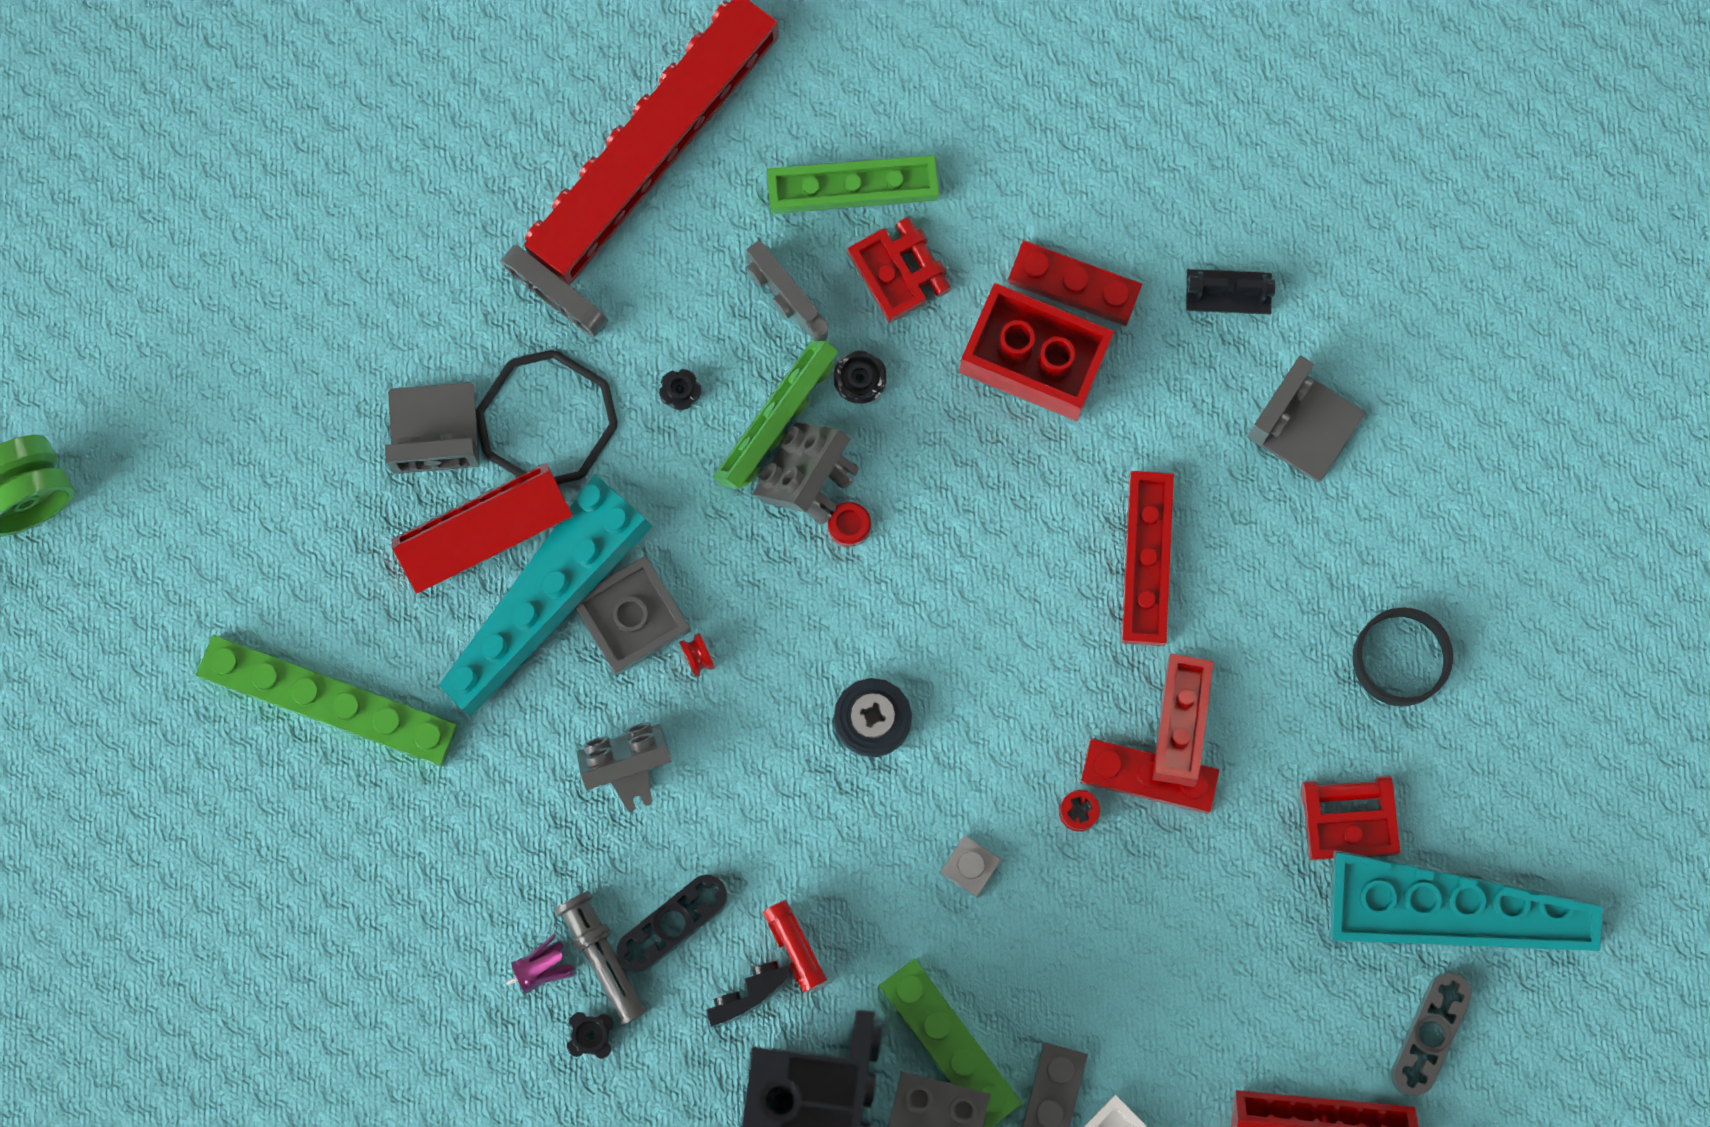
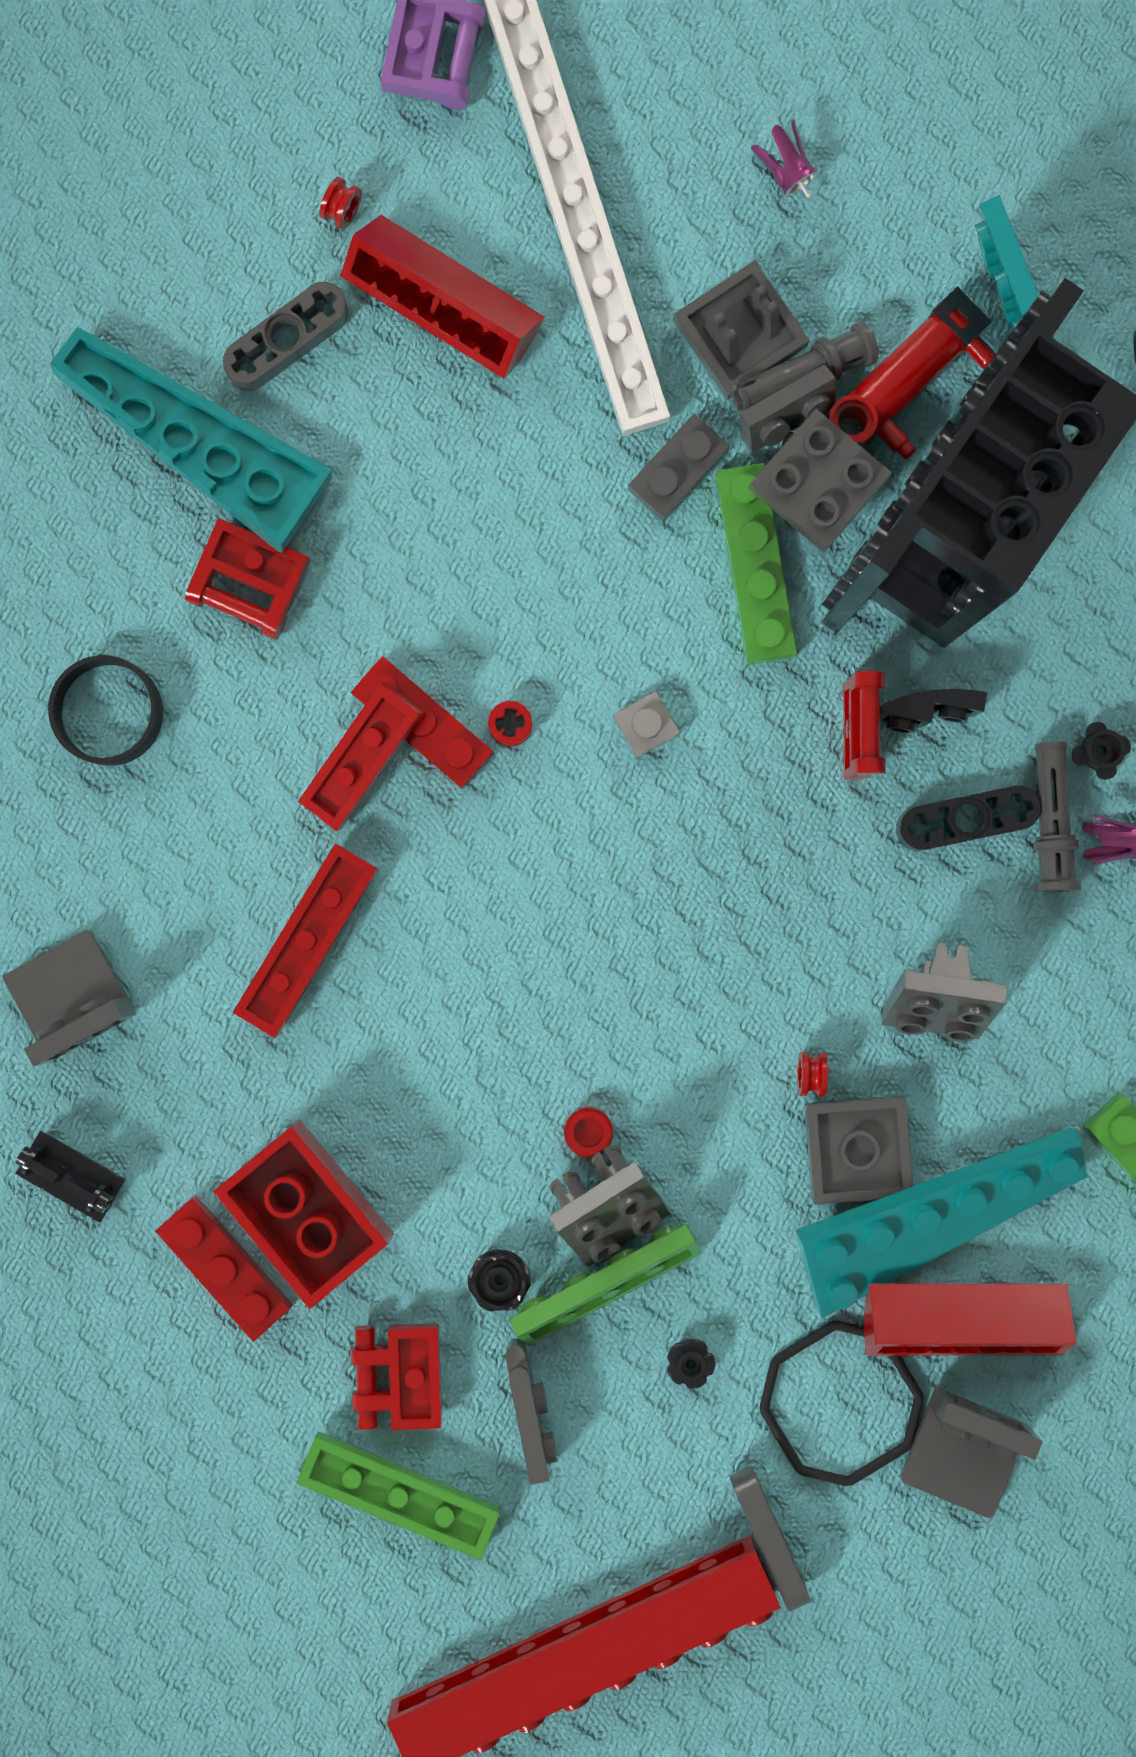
camera: 150 degrees left, 10 degrees up
black wheel [833,678,912,758] -> none

